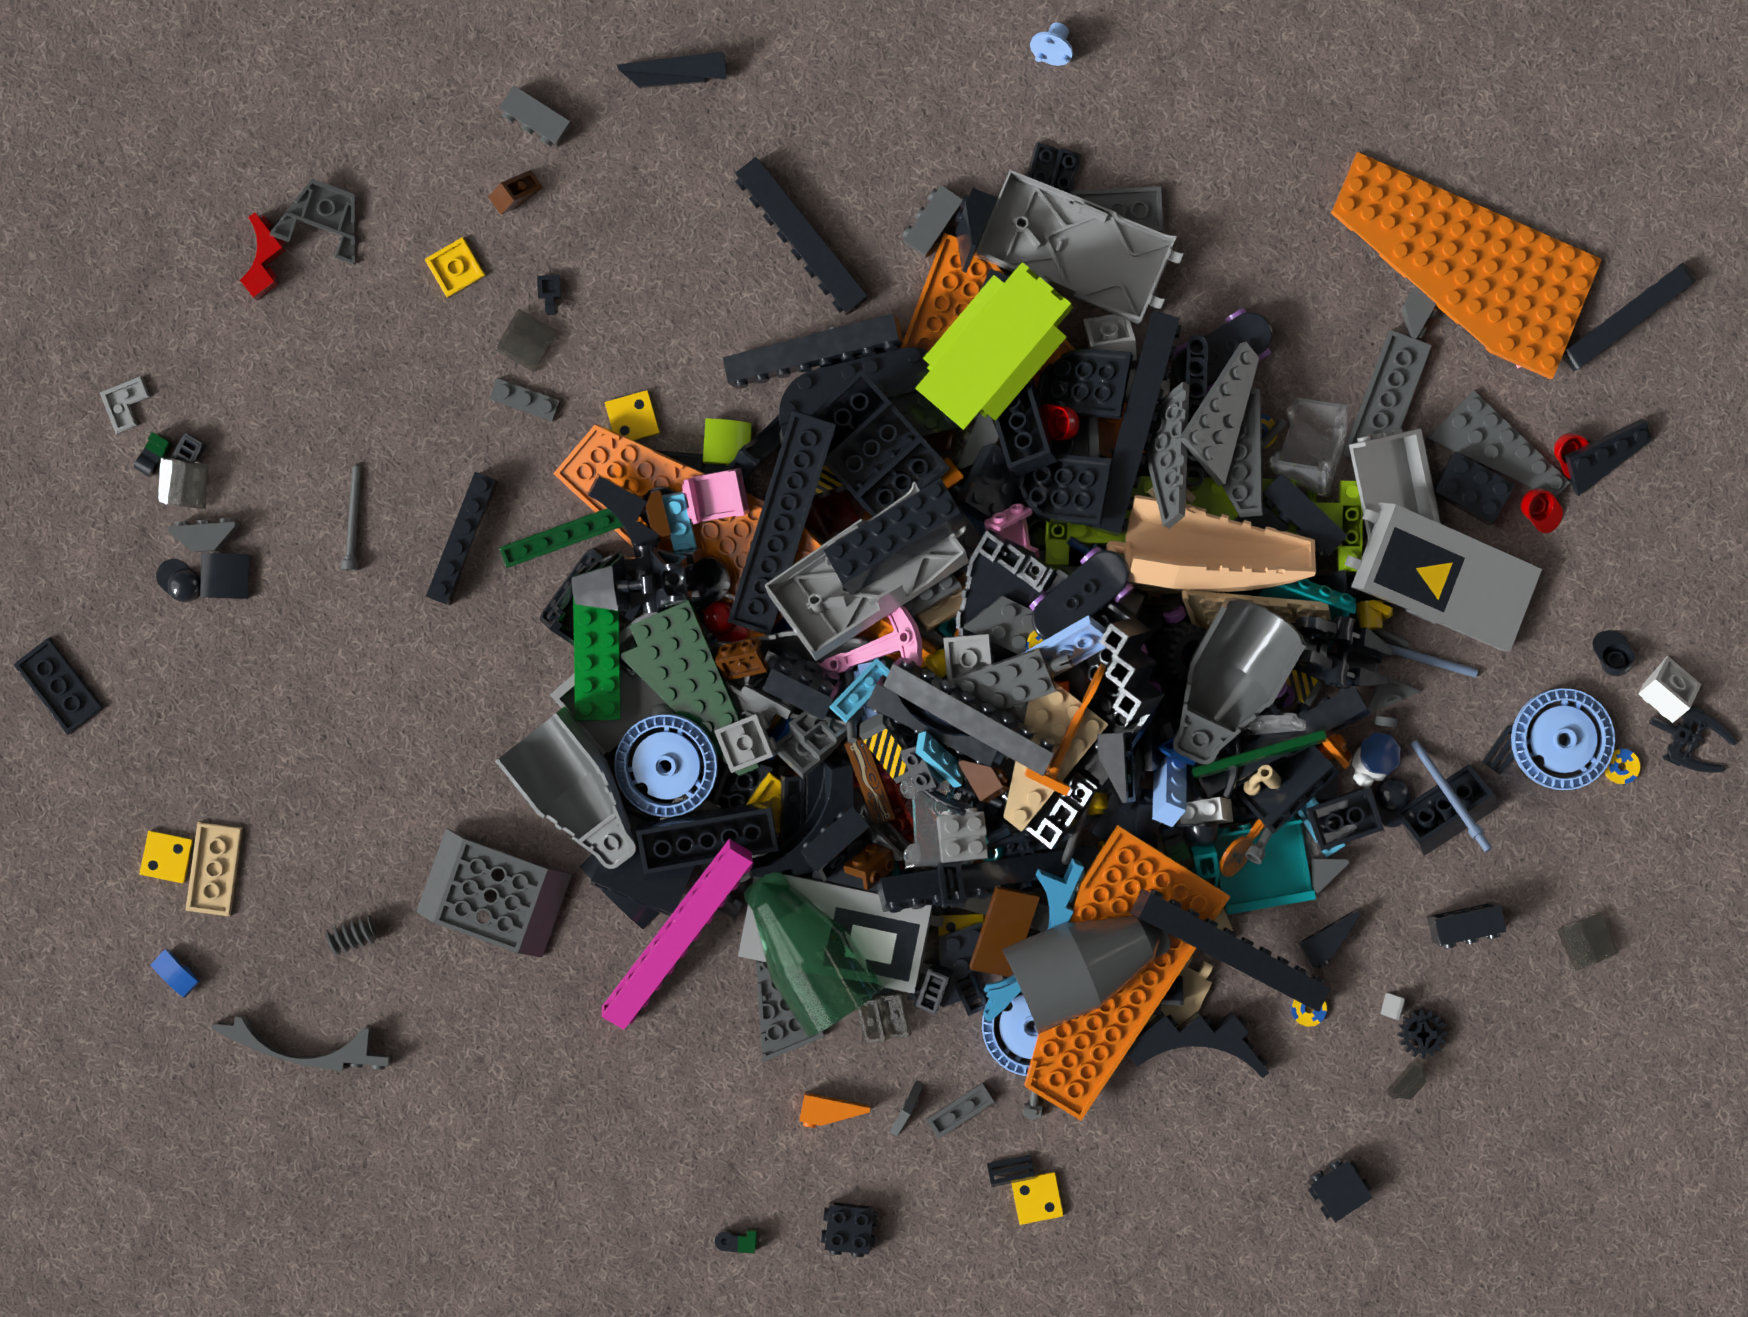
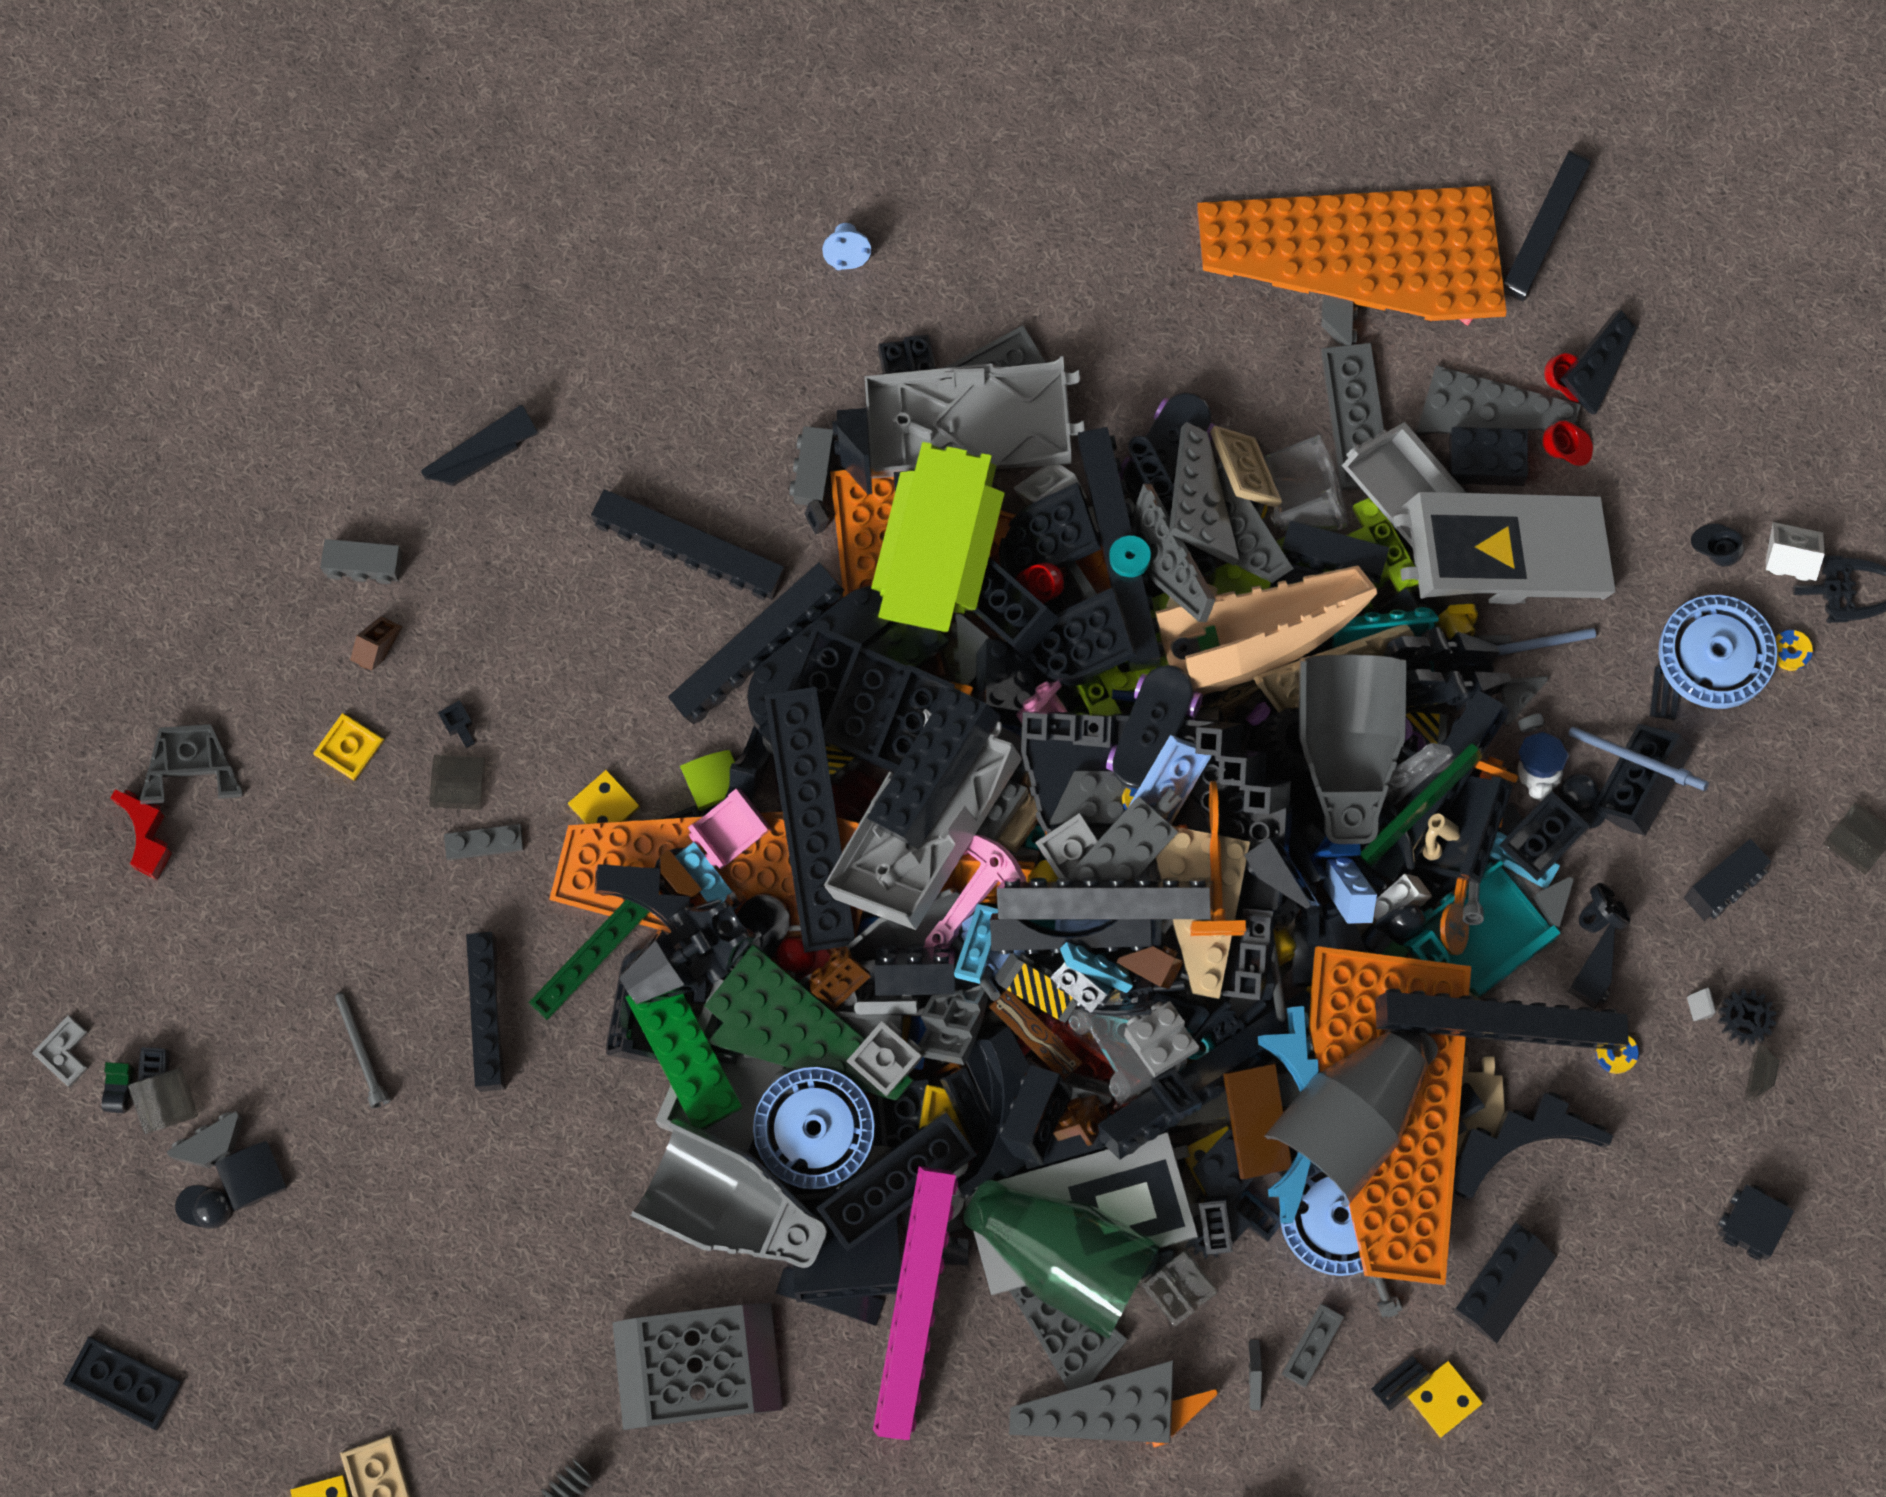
camera: 25 degrees left, 15 degrees down
none -> black plate [804,500,829,535]
none -> dark grey wing [1009,1361,1174,1443]
none -> teal piece [1109,536,1151,577]
none -> leg [1170,624,1220,660]
none -> tan tile [1210,426,1282,508]
none -> black slope [1452,1222,1556,1344]
none -> black tile [1579,882,1631,933]

